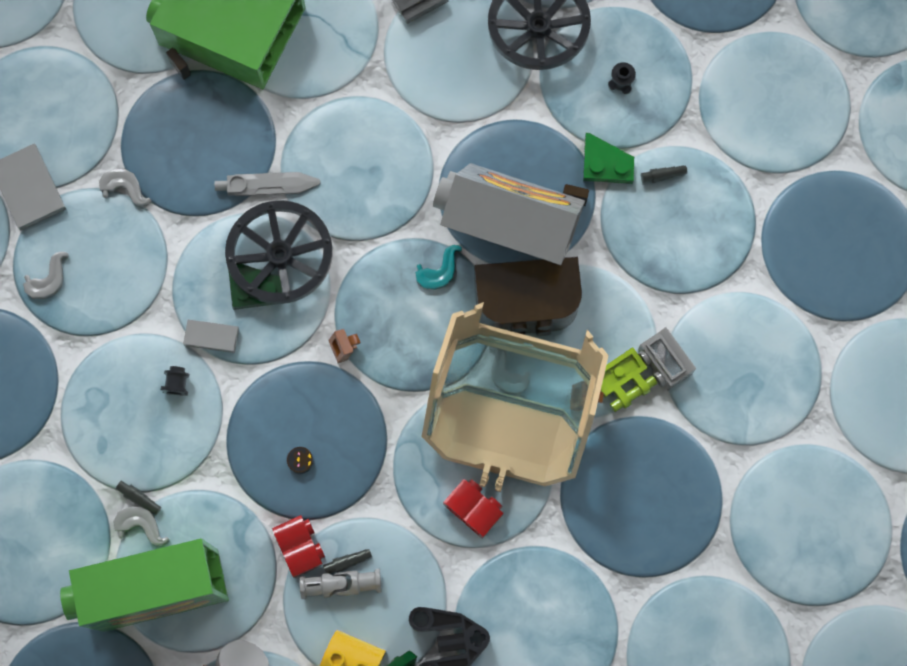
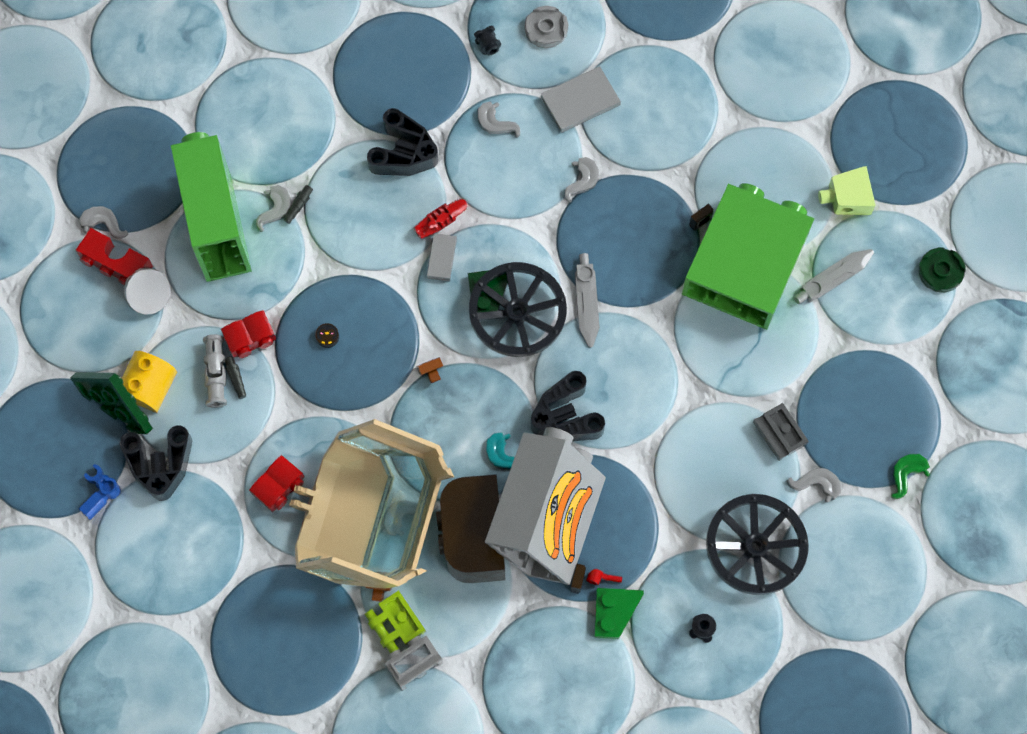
camera: 90 degrees right, 5 degrees down
black brick [160,366,190,396] -> none
pearl dark grey animal [640,165,687,183] -> none
none -> black connector [367,108,439,176]
none -> red hinge [413,199,468,239]
none -> black connector [531,371,605,441]
none -> red hand [586,569,622,586]

